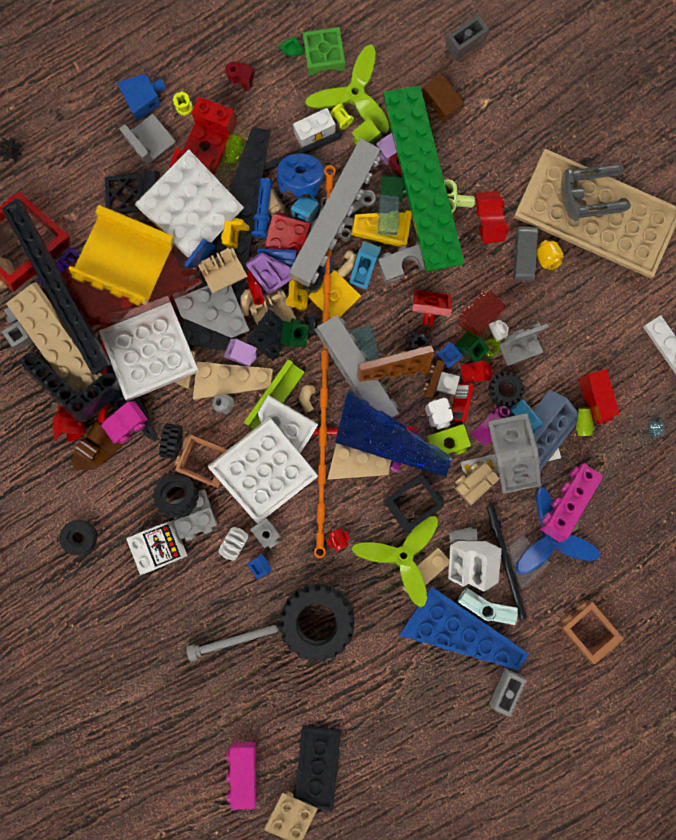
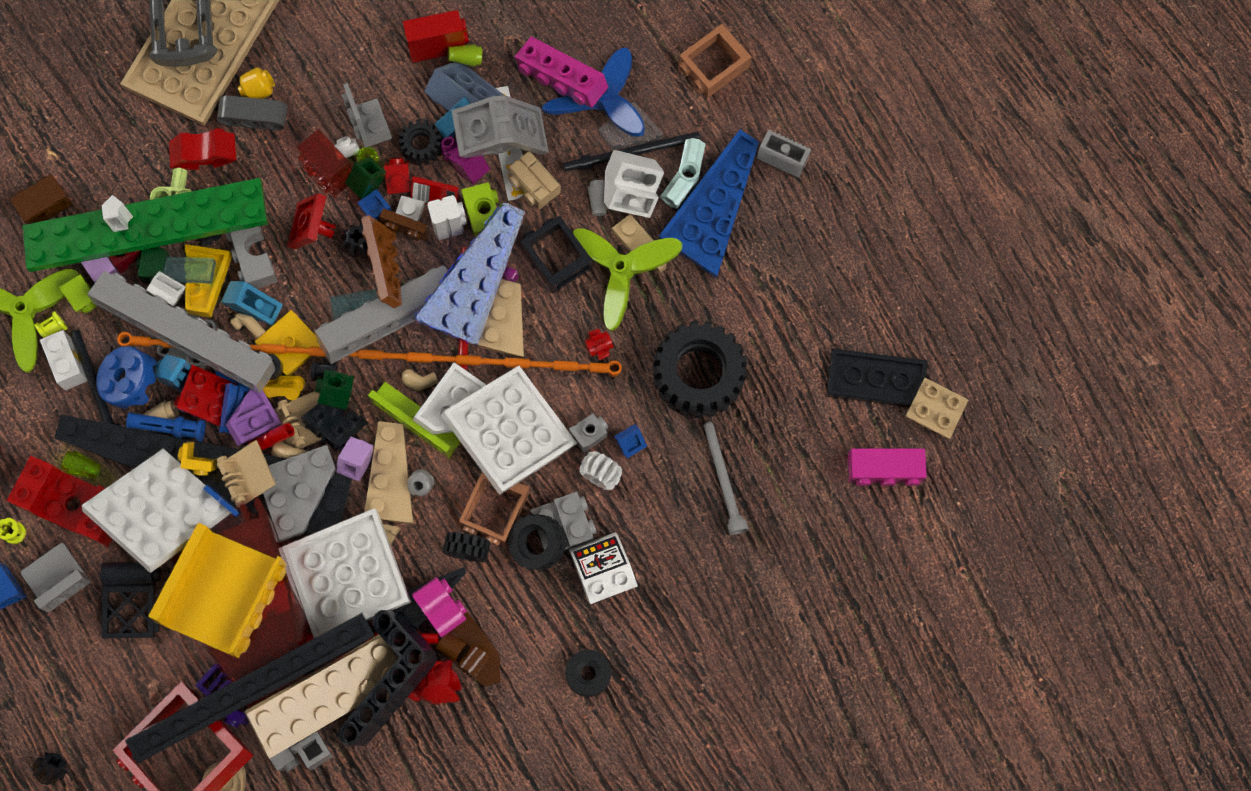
camera: 95 degrees left, 10 degrees down
none -> white piece [102,195,133,232]
none -> white piece [146,271,186,308]

